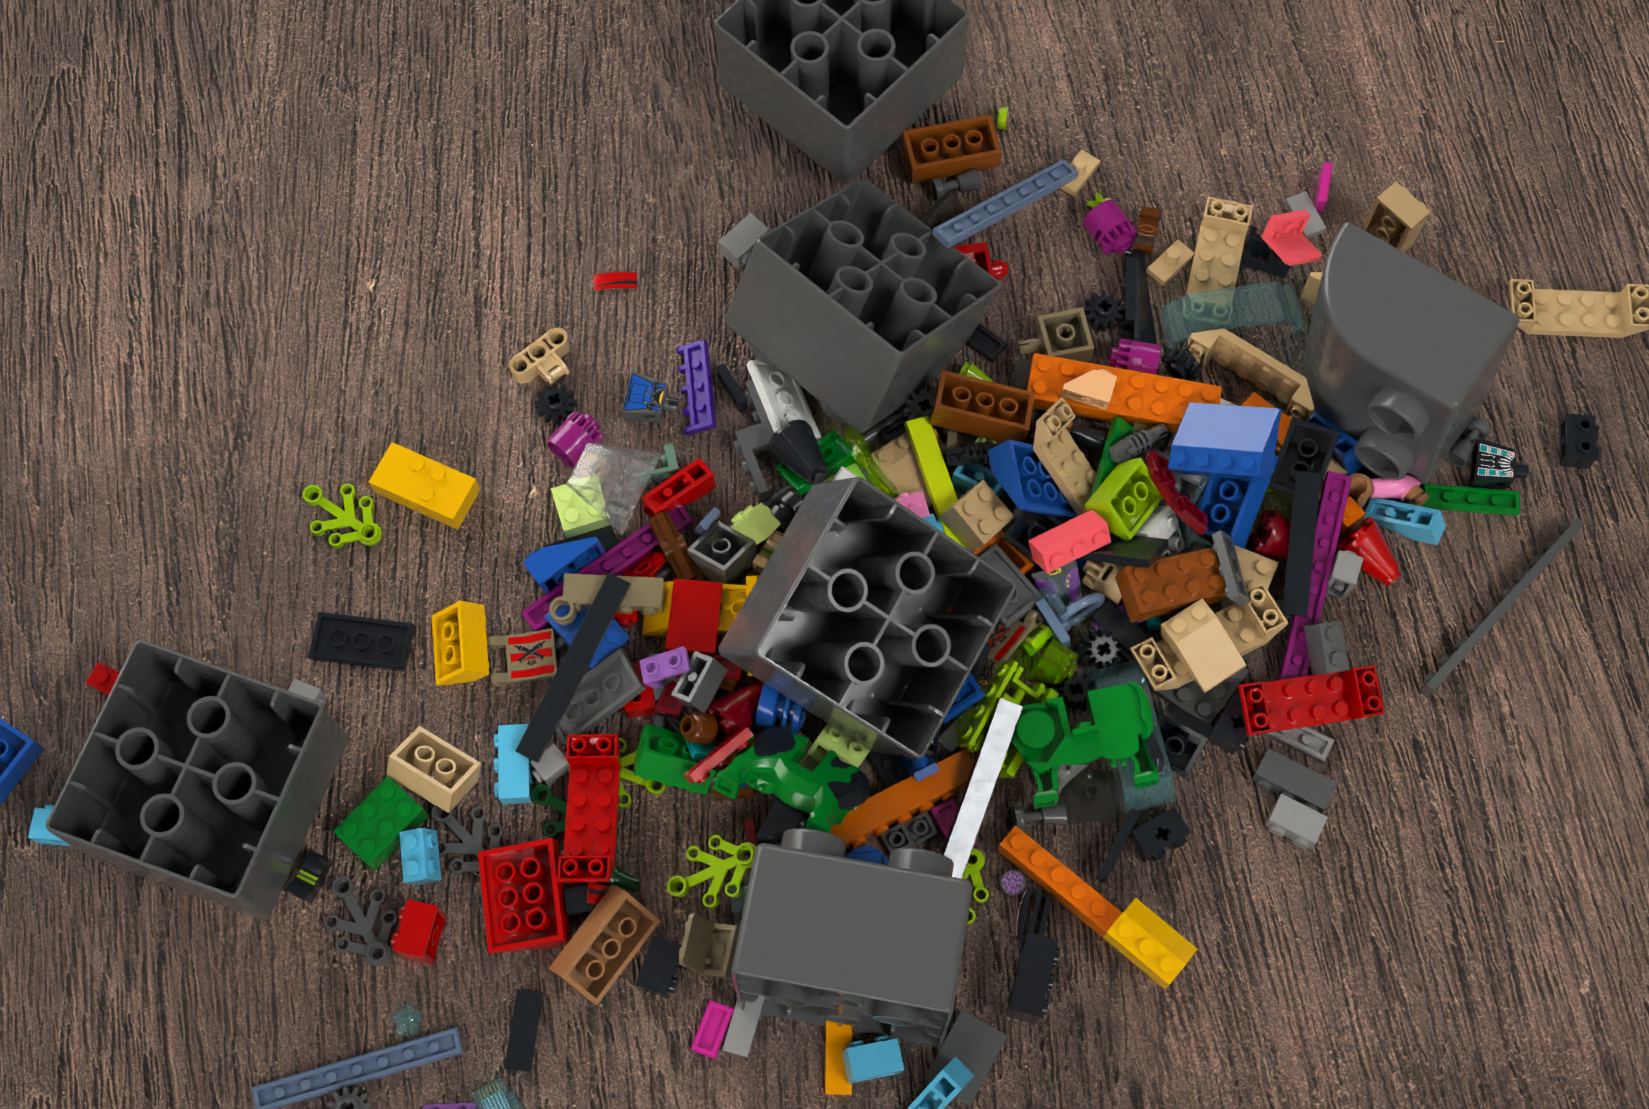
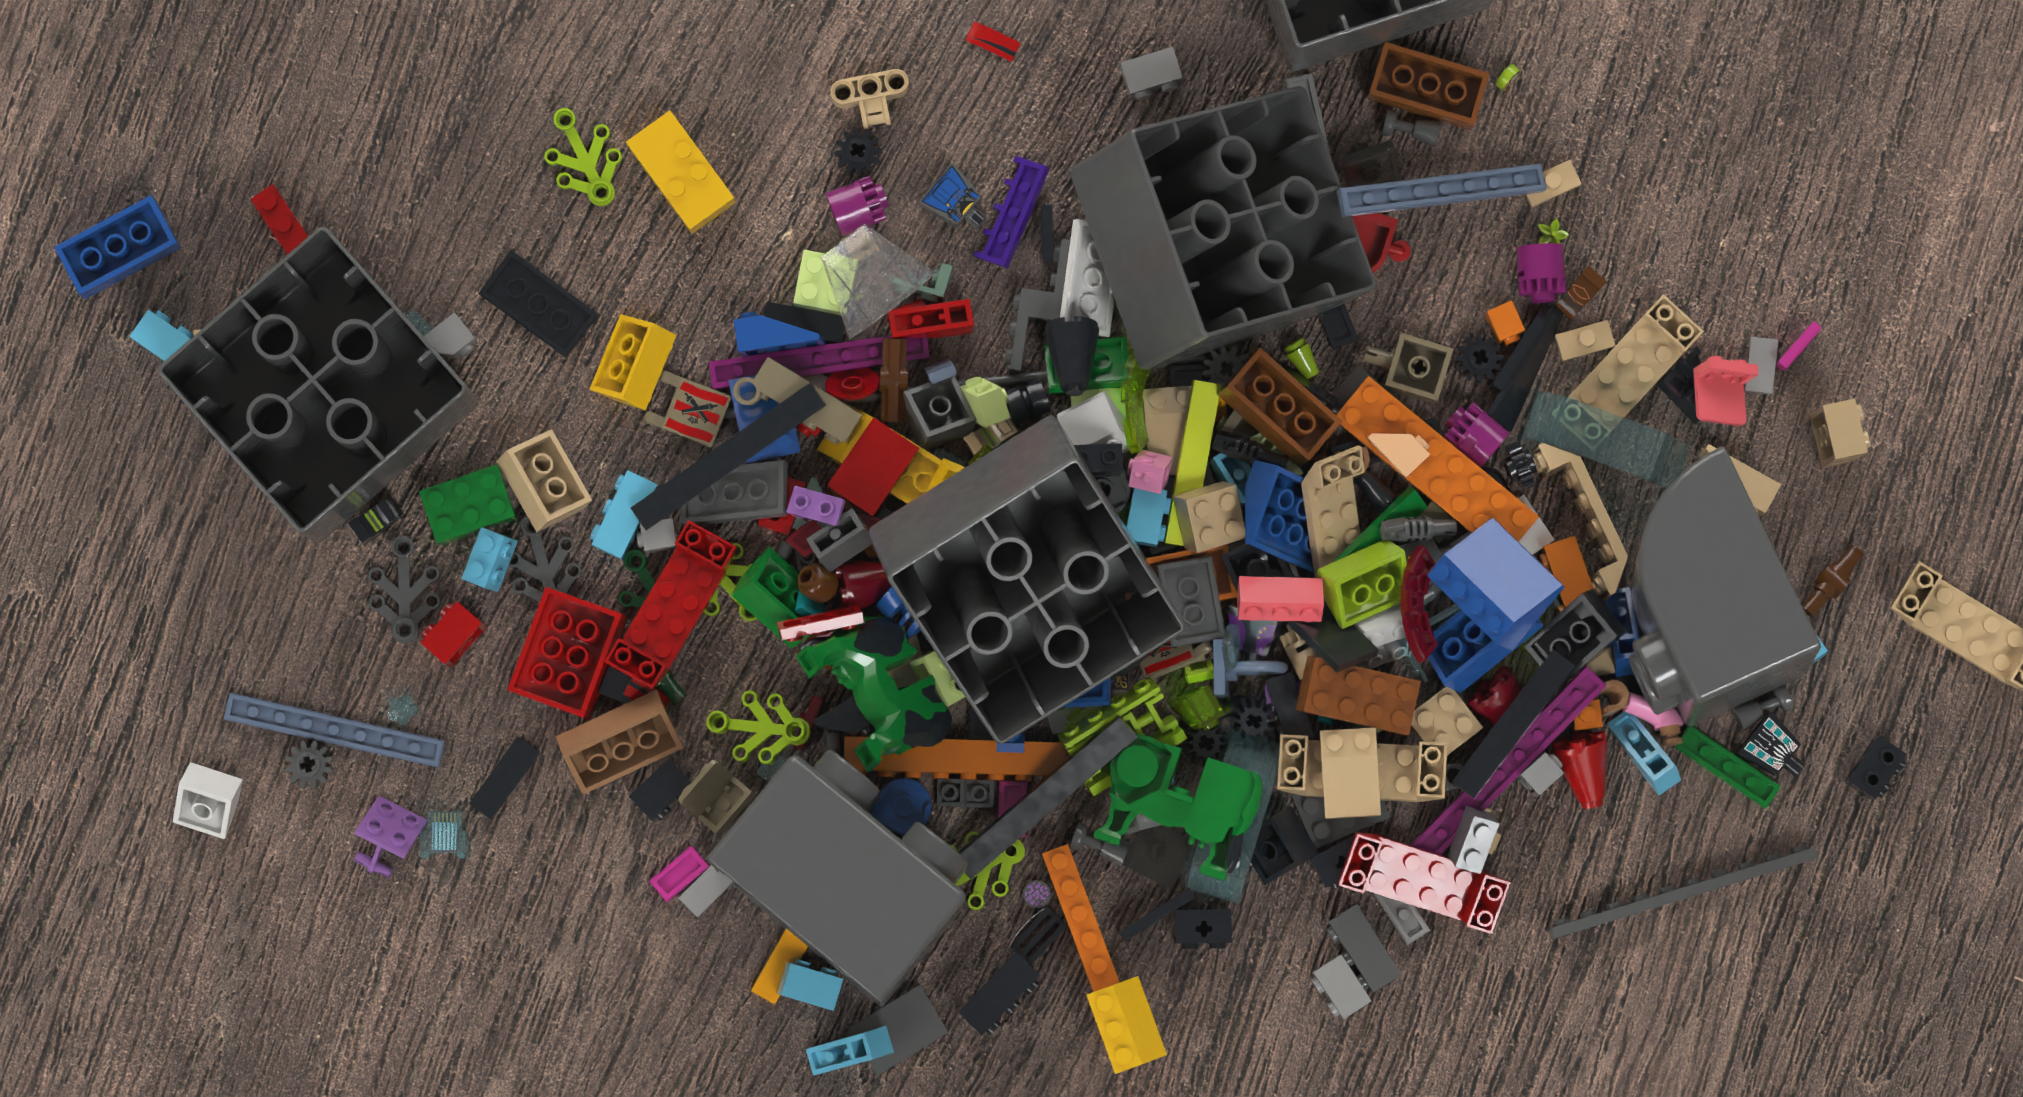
camera: 25 degrees right, 15 degrees up
dark grey plate [1212,530,1250,606] -> none
none -> orange brick [1484,300,1525,346]

